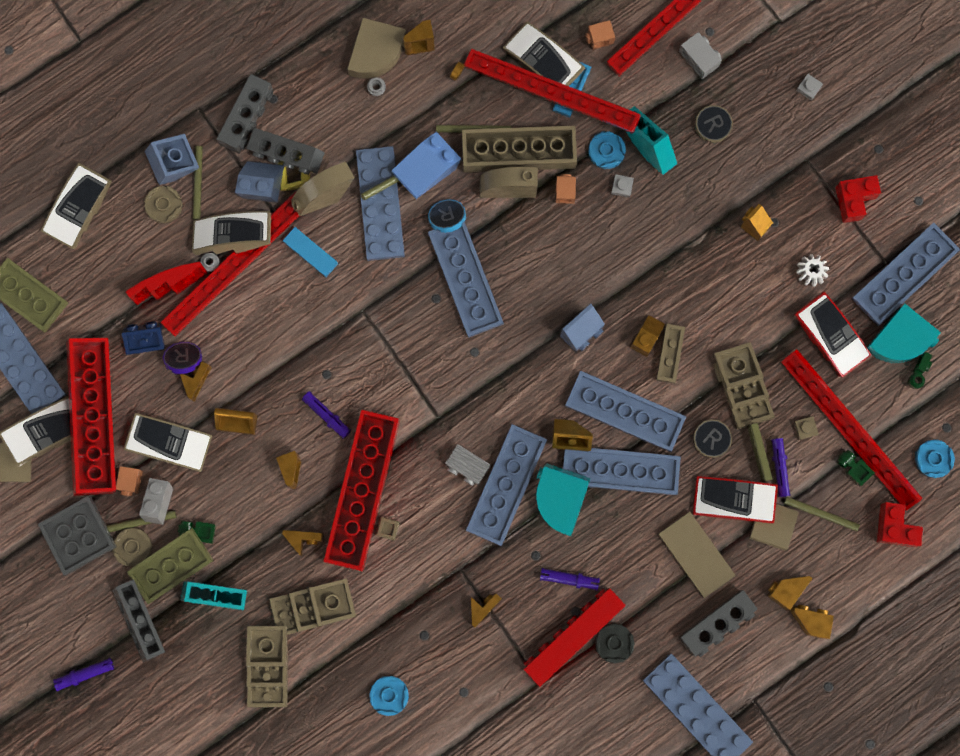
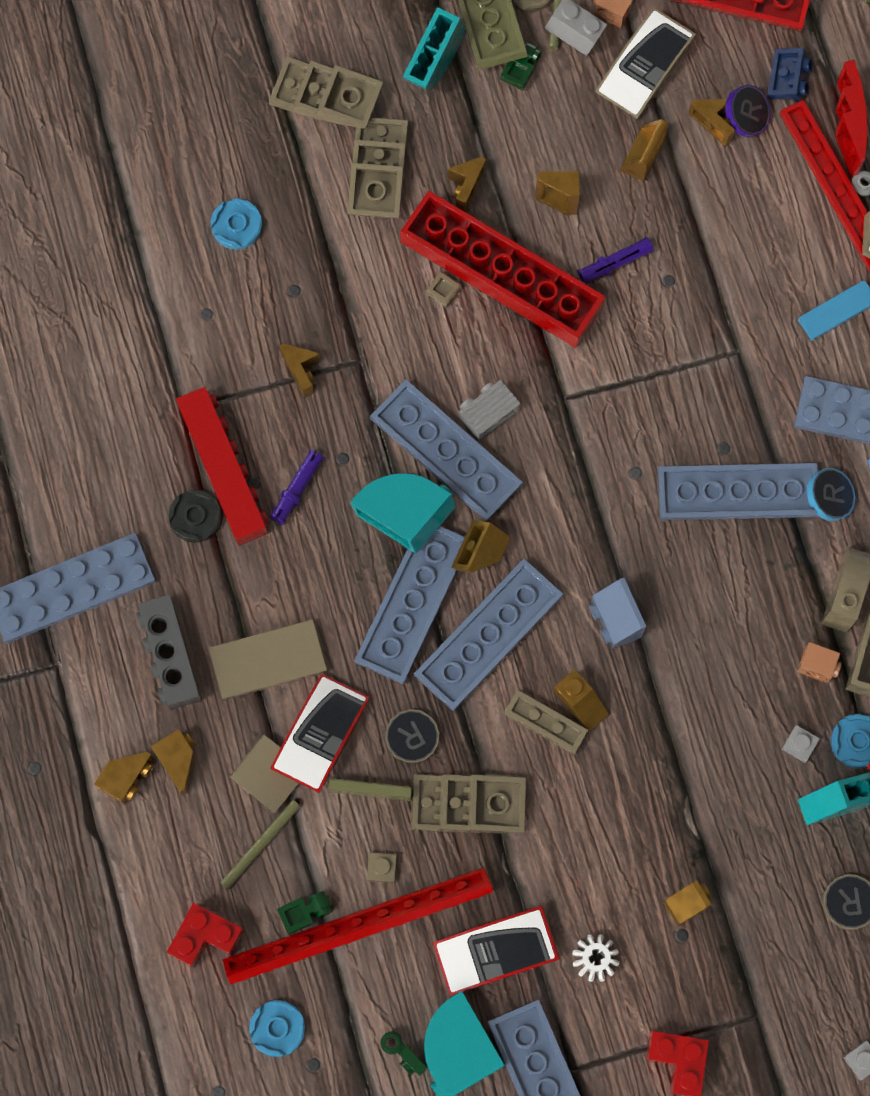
camera: 110 degrees right, 5 degrees down
dark purple pin [771,438,791,497] -> none

